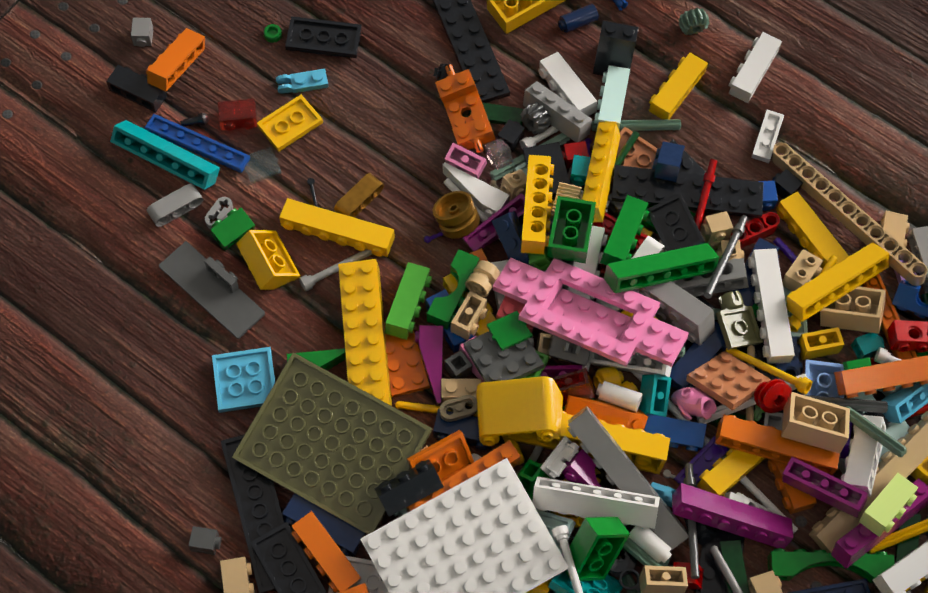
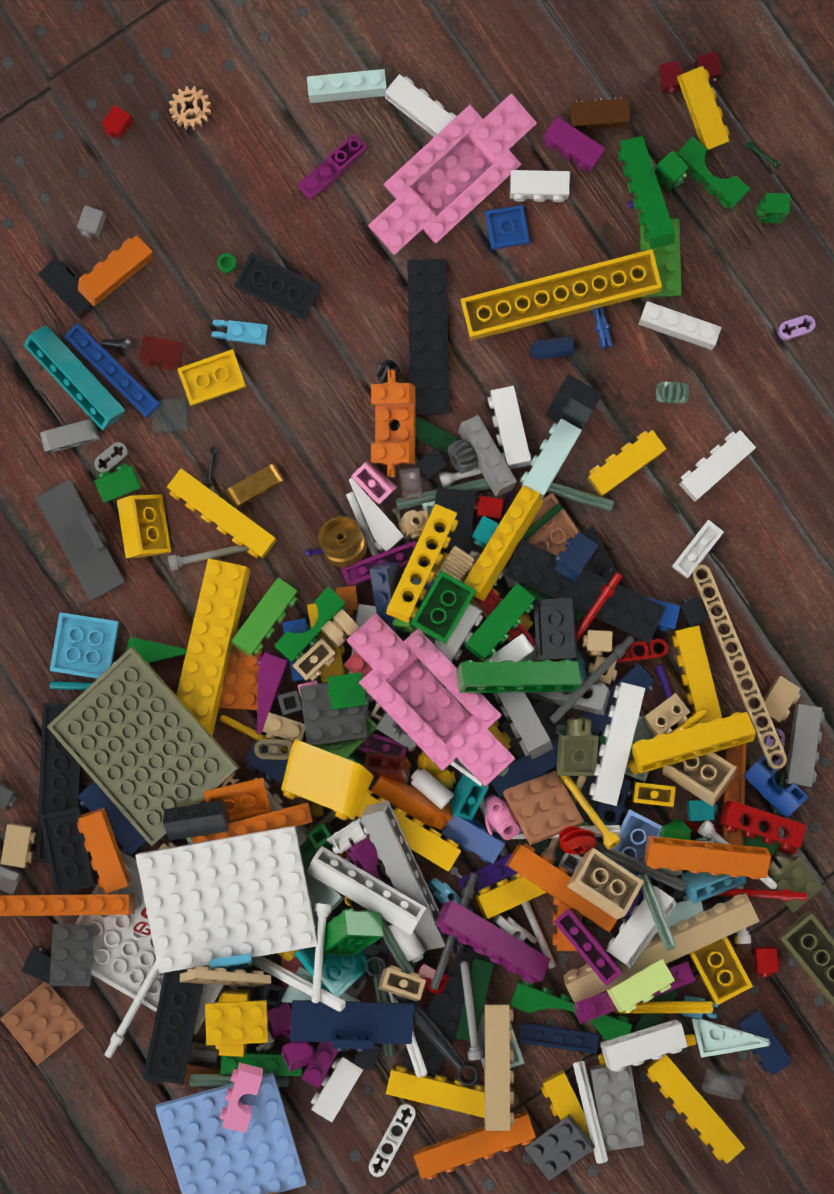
camera: 25 degrees right, 20 degrees up
none -> teal bar [50,681,93,690]

